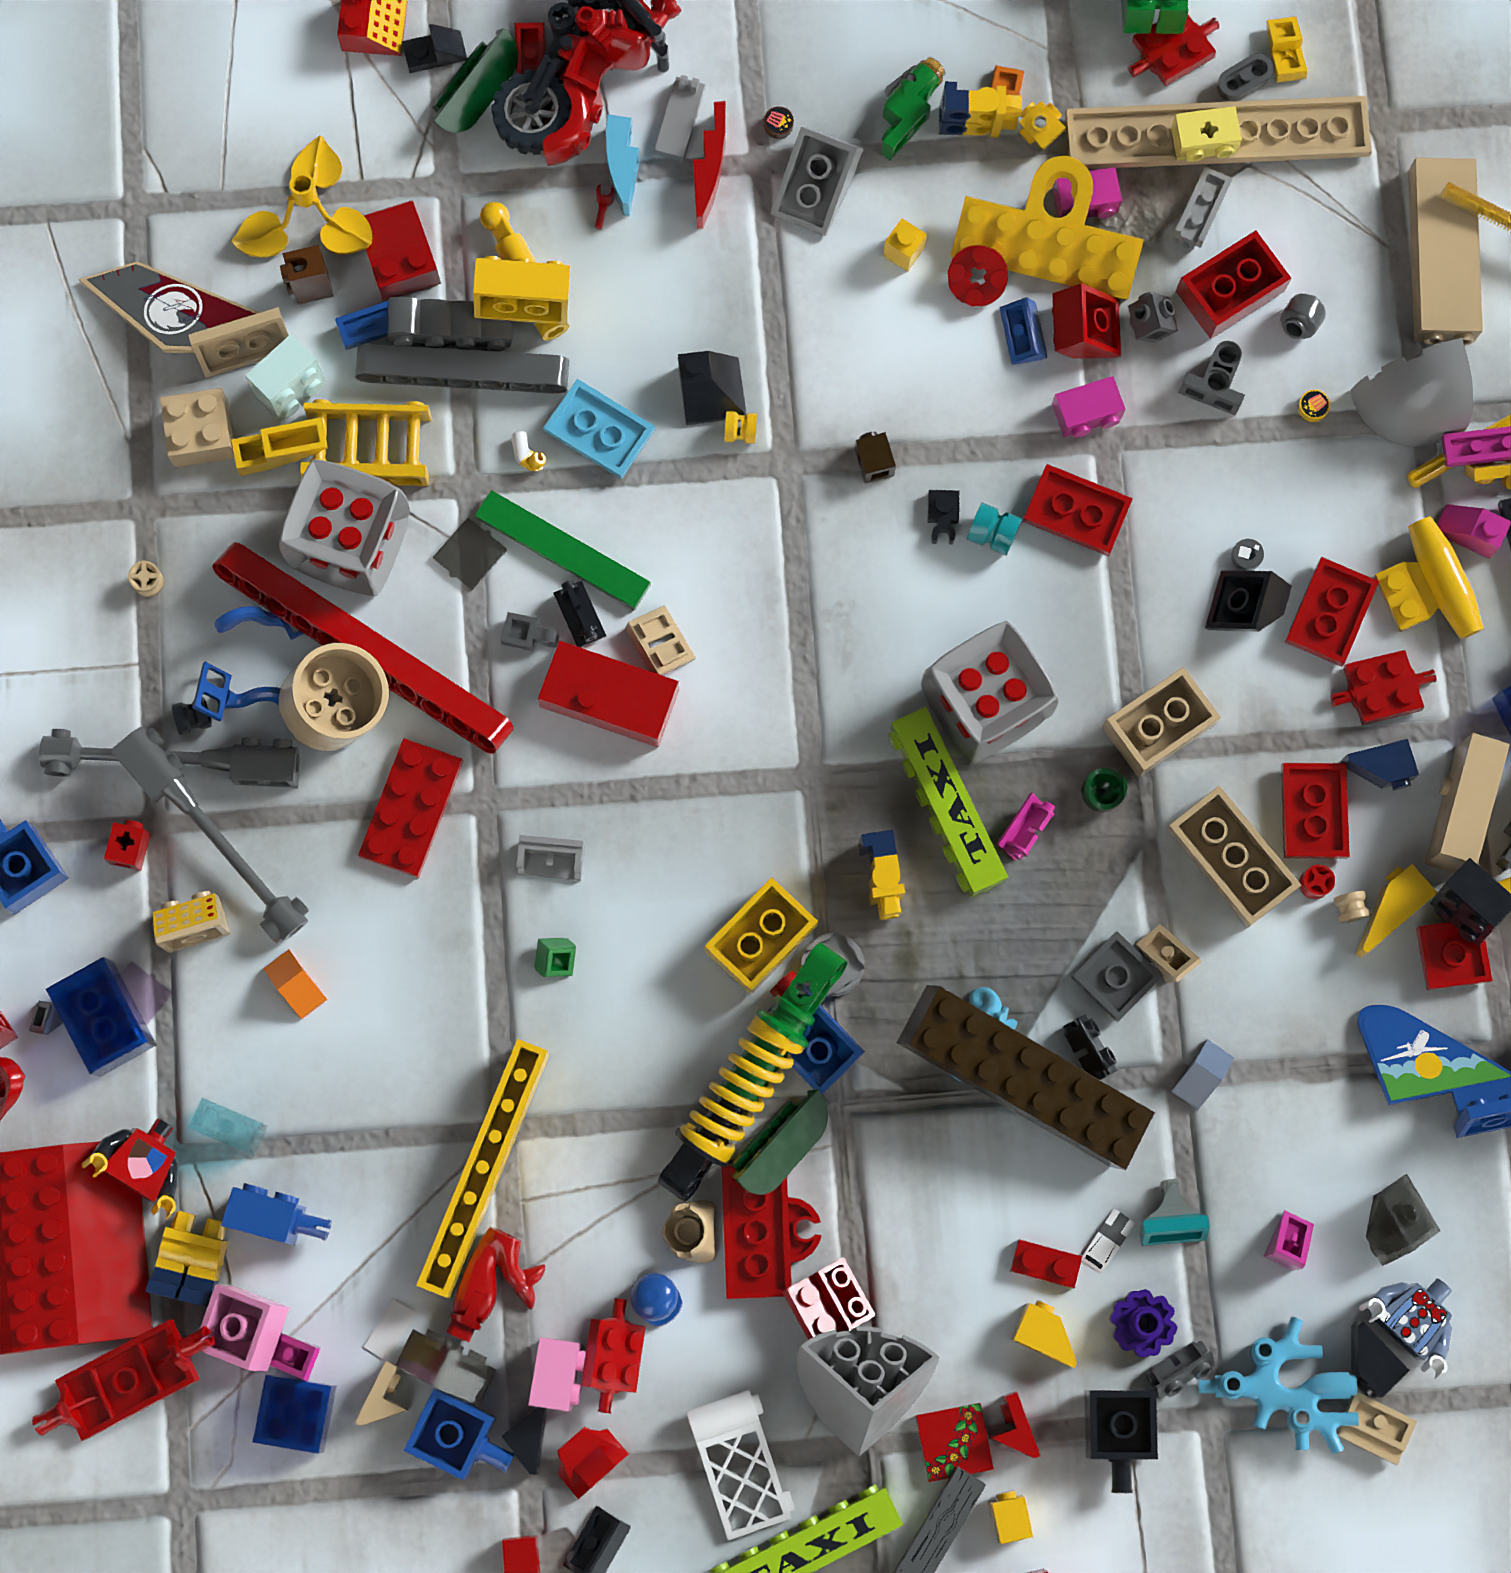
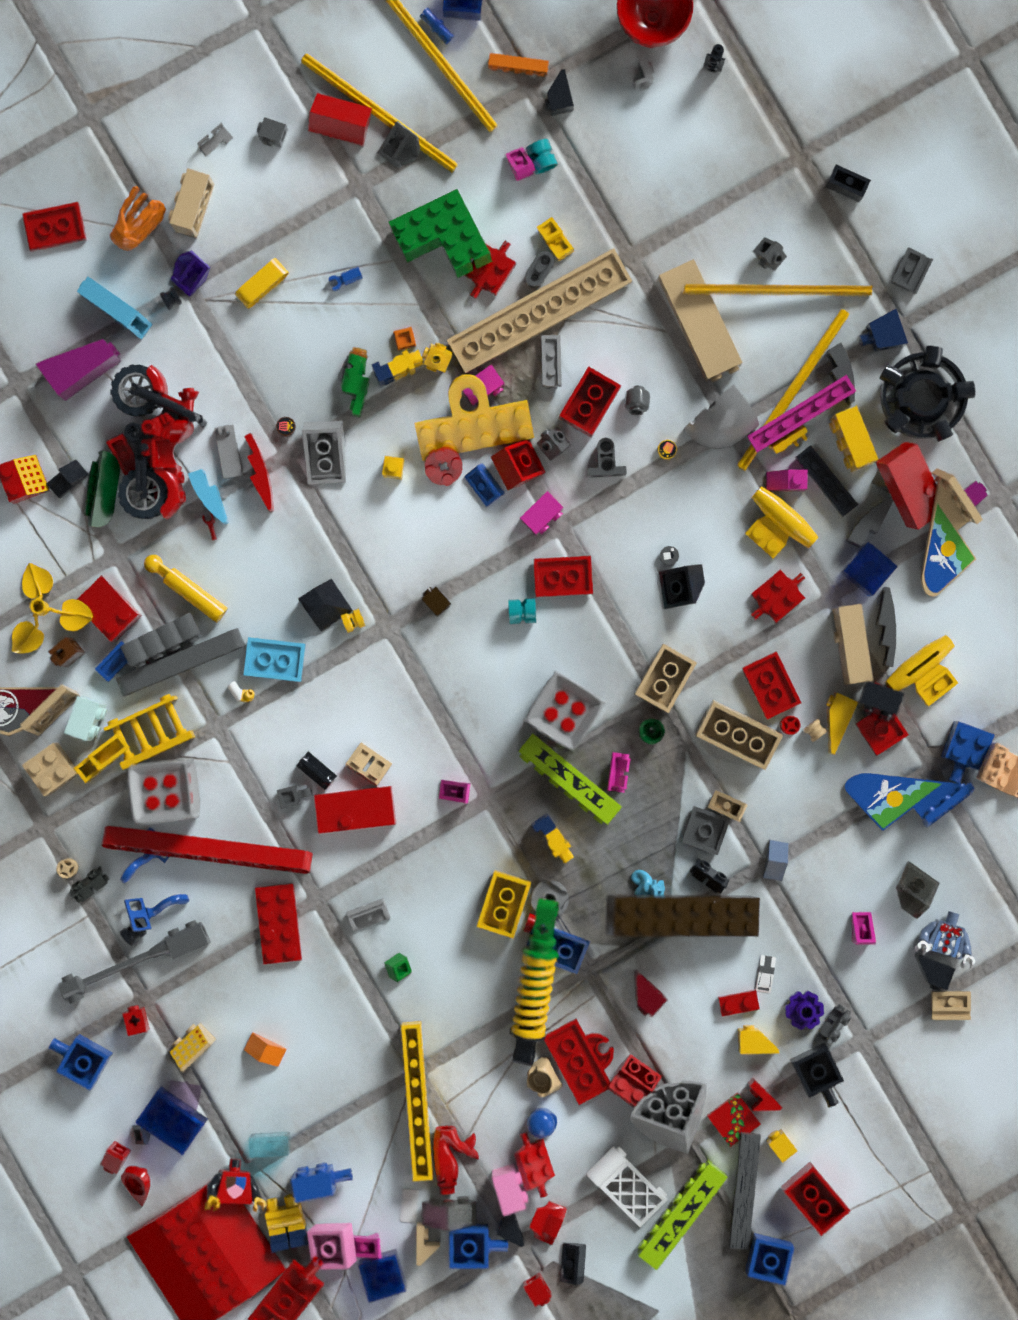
camera: 25 degrees left, 10 degrees up
dark grey bar [110,727,309,943] -> none
tan brick [279,643,389,751] -> none
clear smoke piece [433,517,507,590] -> none
yellow brick [473,256,570,325] -> none
green tile [475,490,651,610] -> none
dark green brick [732,1089,828,1194] -> none
black plate [927,490,960,545] -> none
teal piece [1140,1178,1210,1246] -> none
light yellow brick [1171,106,1242,162] -> none
medium azure plant [1198,1317,1359,1455] -> none
red plate [1284,556,1379,667] -> none
dark blue slope [1341,739,1419,791] -> none
none -> pearl dark grey hinge [70,866,110,903]
none -> dark pink slope [439,780,471,803]
none -> dark red slope [634,969,668,1017]

